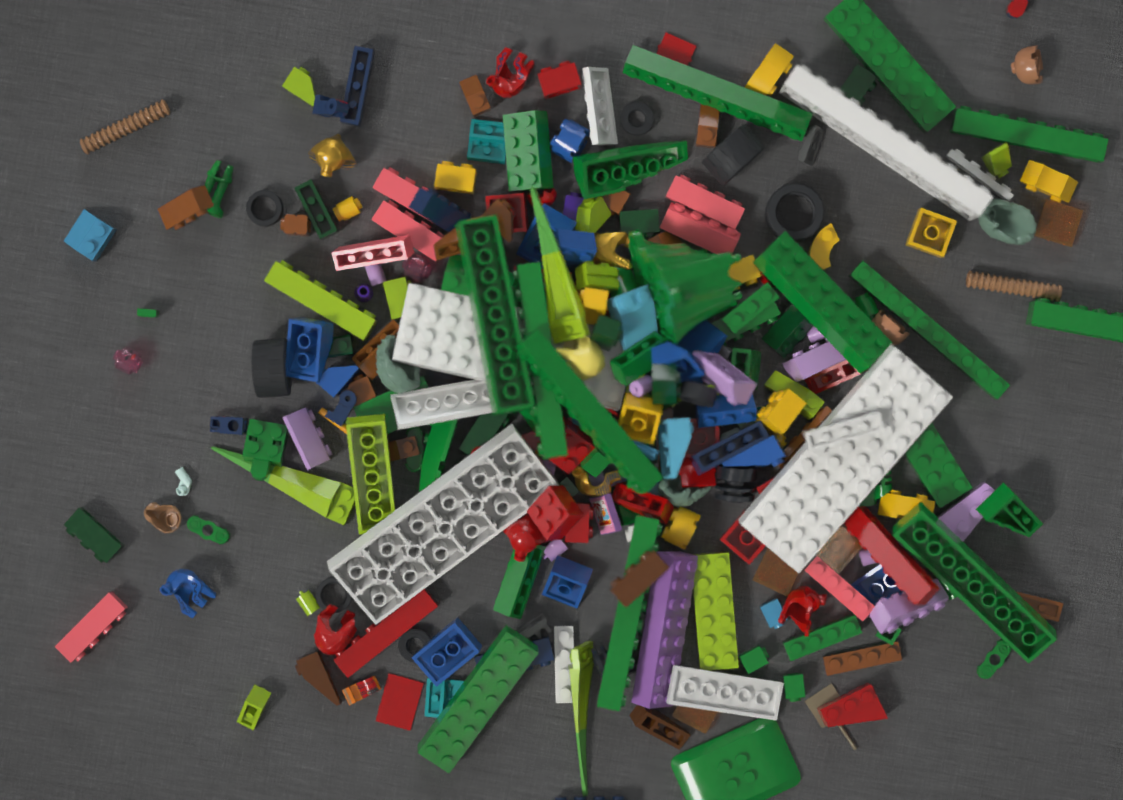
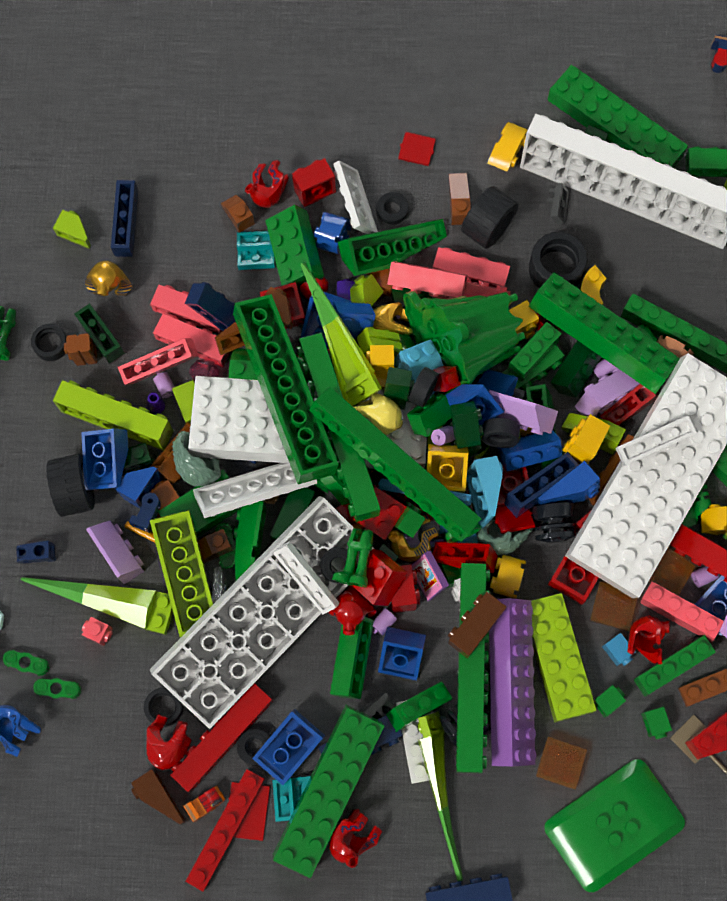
camera: 15 degrees left, 15 degrees down
lime slope [237,684,271,730] -> none
green brick [242,419,289,481] -> none
lime piece [296,590,321,616] -> none
dark blue leg [312,95,349,118] -> none
yellow brick [333,196,363,222] -> none
yellow brick [434,161,477,195] -> none
green brick [623,45,813,142] -> none
reddish brown slope [629,705,690,750] -> none
white plate [666,665,784,721] -> none
yellow brick [905,208,957,258] -> none
none -> green piece [33,678,82,699]
none -> coral brick [82,617,113,646]
none -> red plate [185,769,265,892]
none -> clear tile [212,567,226,604]
none -> white plate [273,541,339,615]
none -> black tyre [320,547,356,583]
none -> red piece [329,809,382,868]
none -> green piece [332,528,373,588]
none -> green brick [386,681,453,732]
none -> coral brick [388,261,468,299]
none -> black tyre [409,367,439,407]
none -> red brick [433,366,461,392]

